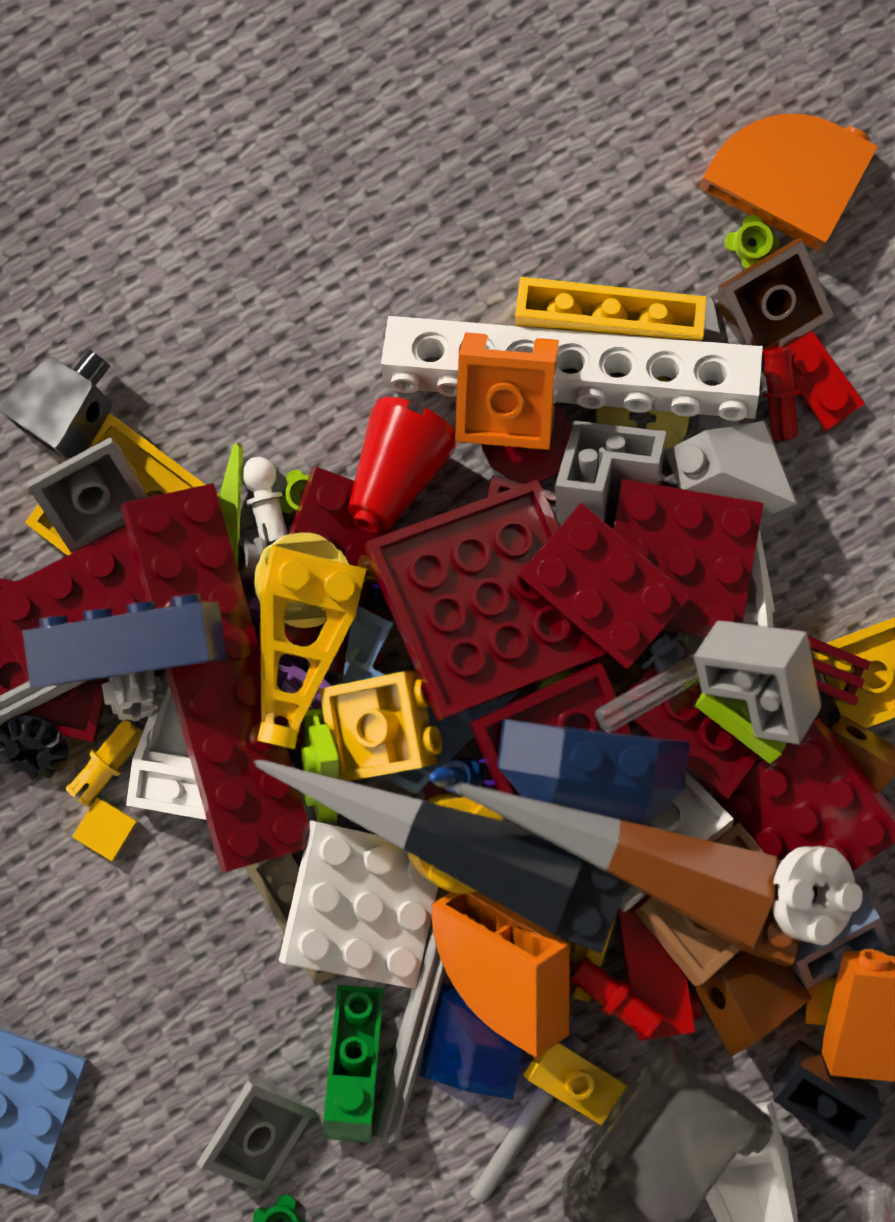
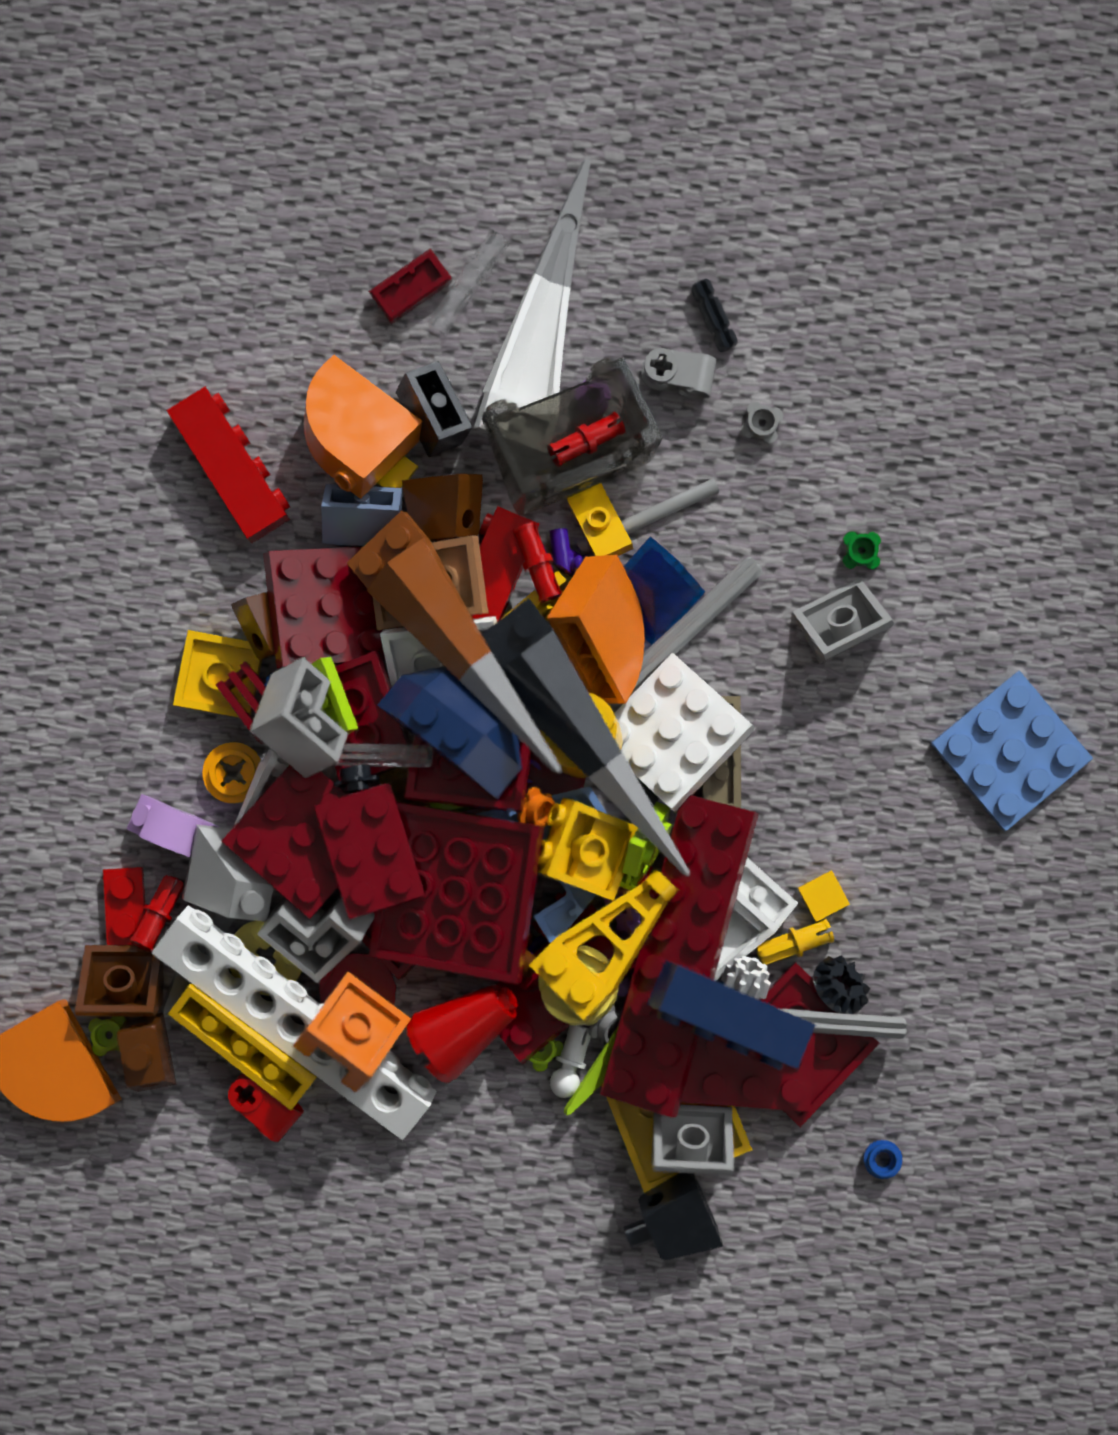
camera: 155 degrees left, 0 degrees up
green slope [323,985,384,1143] -> none
blue bar [429,757,484,793] -> none
white plate [772,846,862,945] -> none
none -> reddish brown torso [117,1012,177,1092]
none -> lavender brick [127,794,219,857]
none -> light orange gear [202,742,262,803]
none -> red piece [228,1073,304,1143]
none -> orange plate [517,787,555,827]
none -> red pin [547,411,626,467]
none -> dark purple arm [549,528,588,577]

